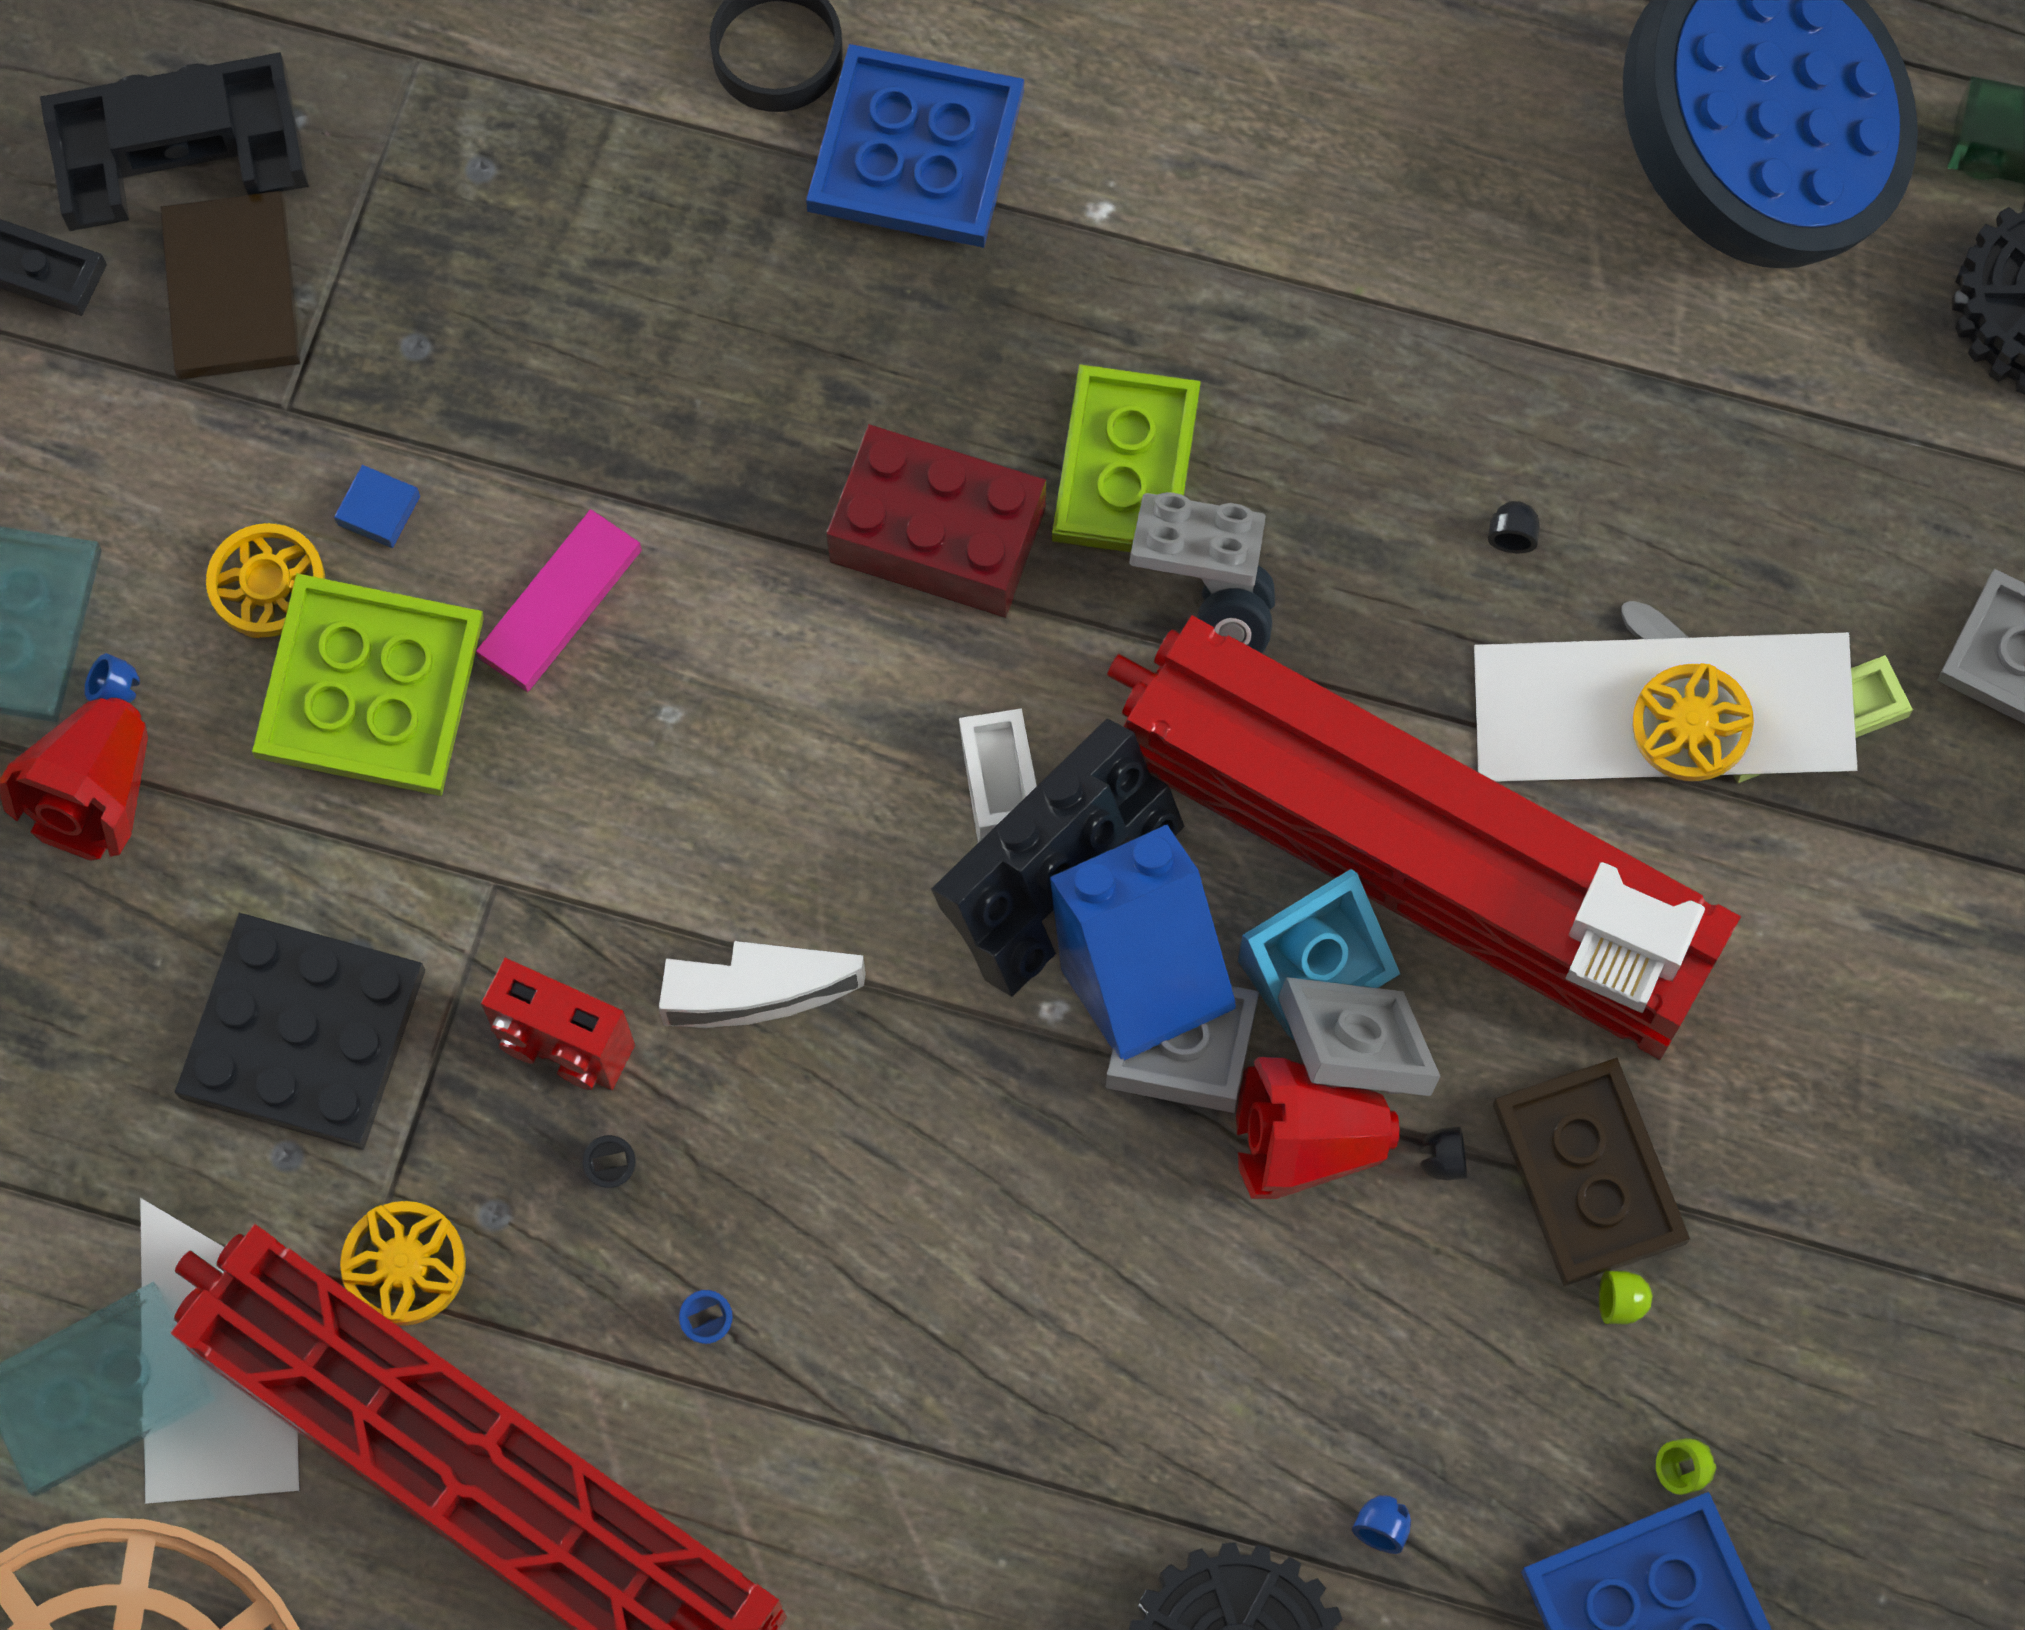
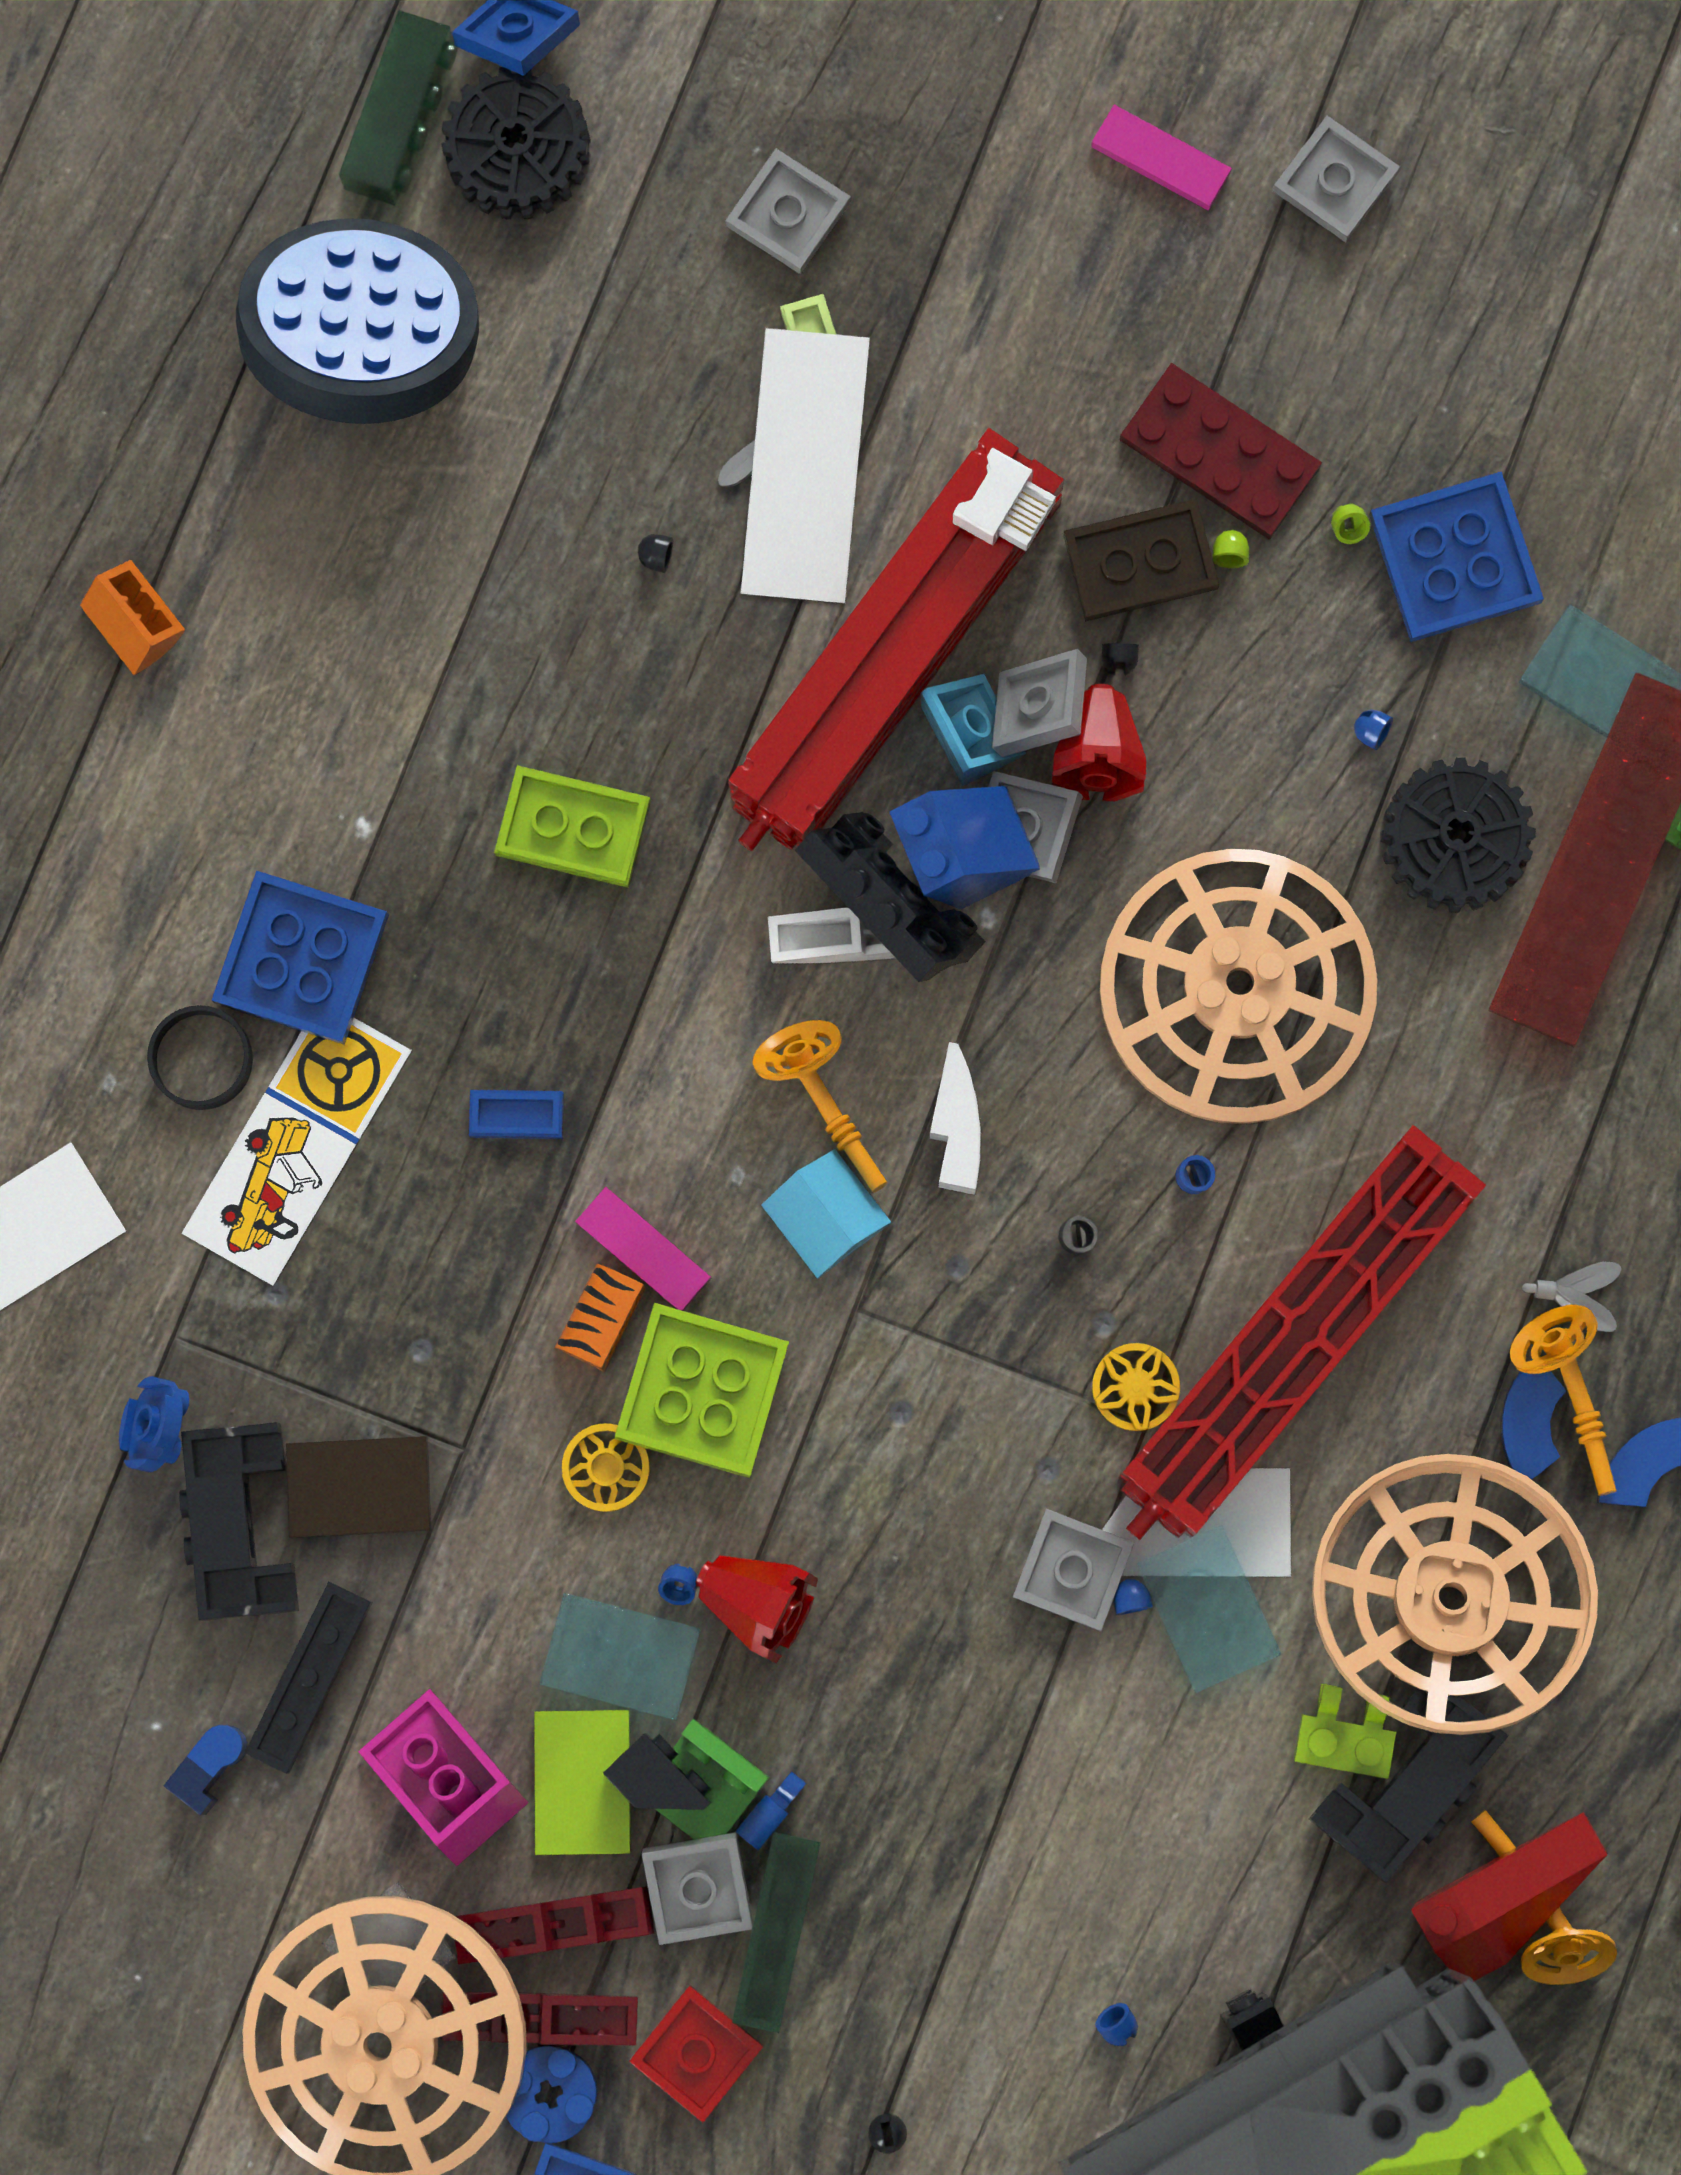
camera: 80 degrees left, 10 degrees up
black plate [175,912,425,1150] -> none
blue tile [334,465,420,548] -> none
red piece [481,958,635,1091] -> none
dark red brick [826,424,1046,618] -> none
light grey plate [1129,492,1275,653] -> none
yellow wheel [1632,663,1754,781] -> none
none -> blue plate [119,1376,190,1472]
none -> sticker [182,1018,412,1286]
none -> blue tile [469,1090,564,1139]
none -> orange brick [555,1264,646,1372]
none -> light orange dish [753,1020,888,1193]
none -> medium azure slope [761,1149,891,1279]
none -> light grey plate [1012,1509,1135,1632]
none -> light nougat dish [1100,849,1377,1124]
none -> blue hinge [1113,1579,1153,1615]
none -> dark red plate [1119,363,1322,540]

